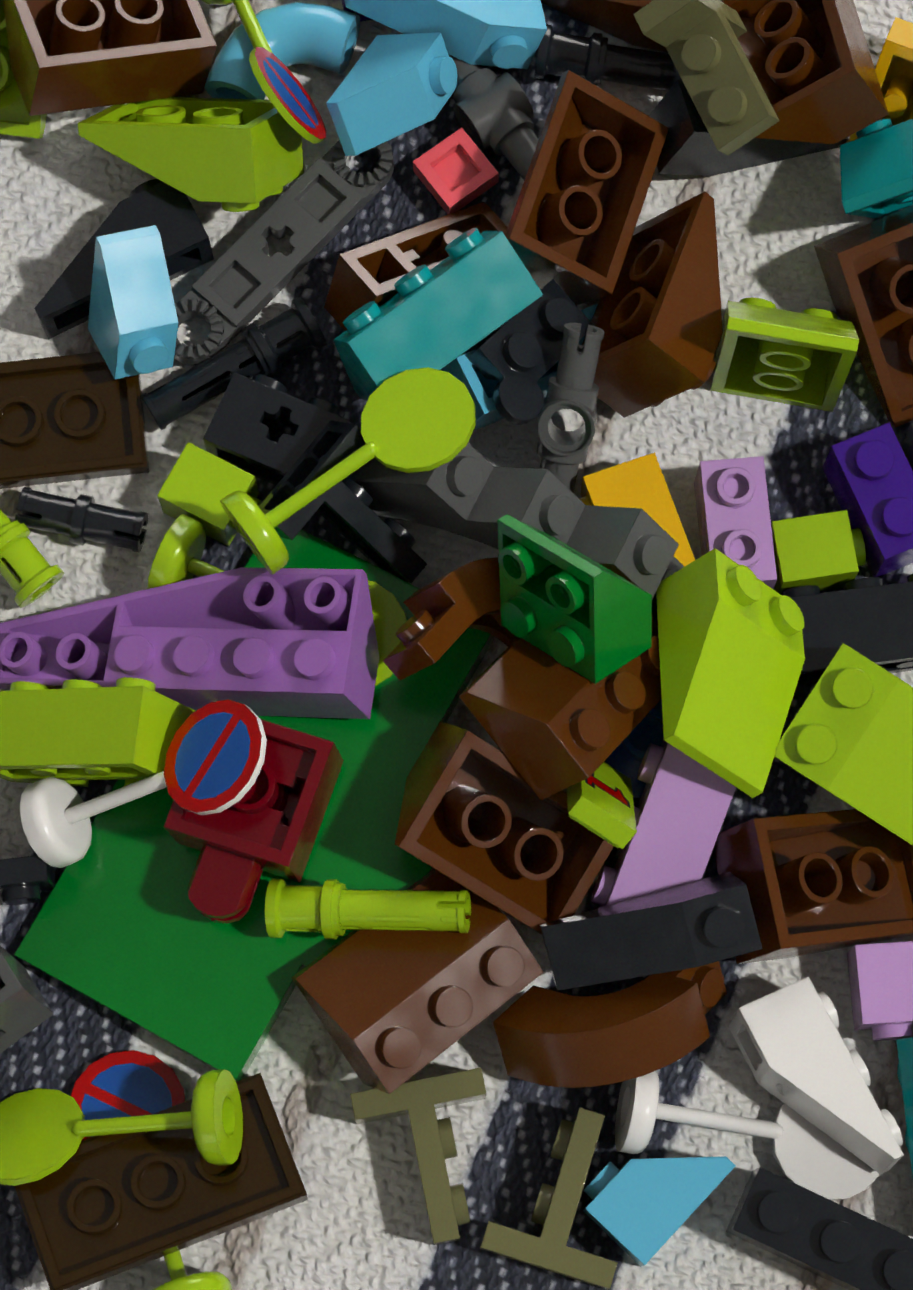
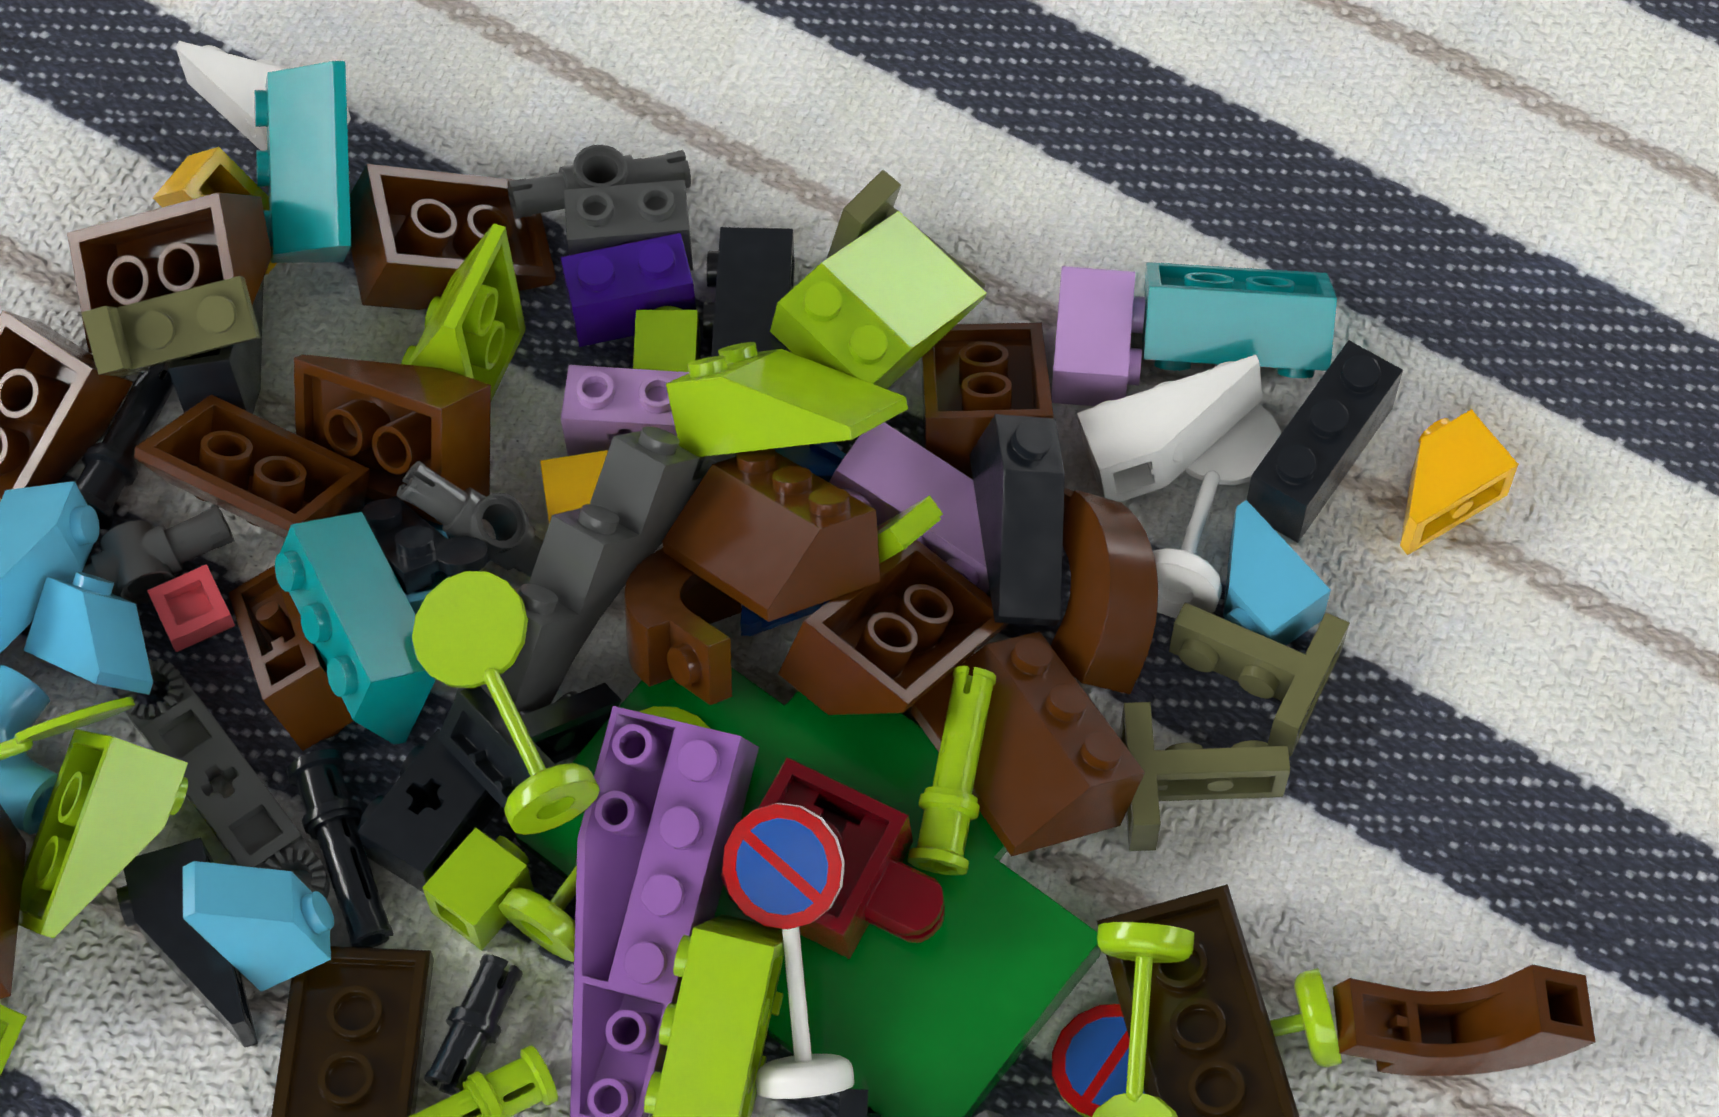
camera: 80 degrees left, 15 degrees down
green slope [497,514,652,684] -> none

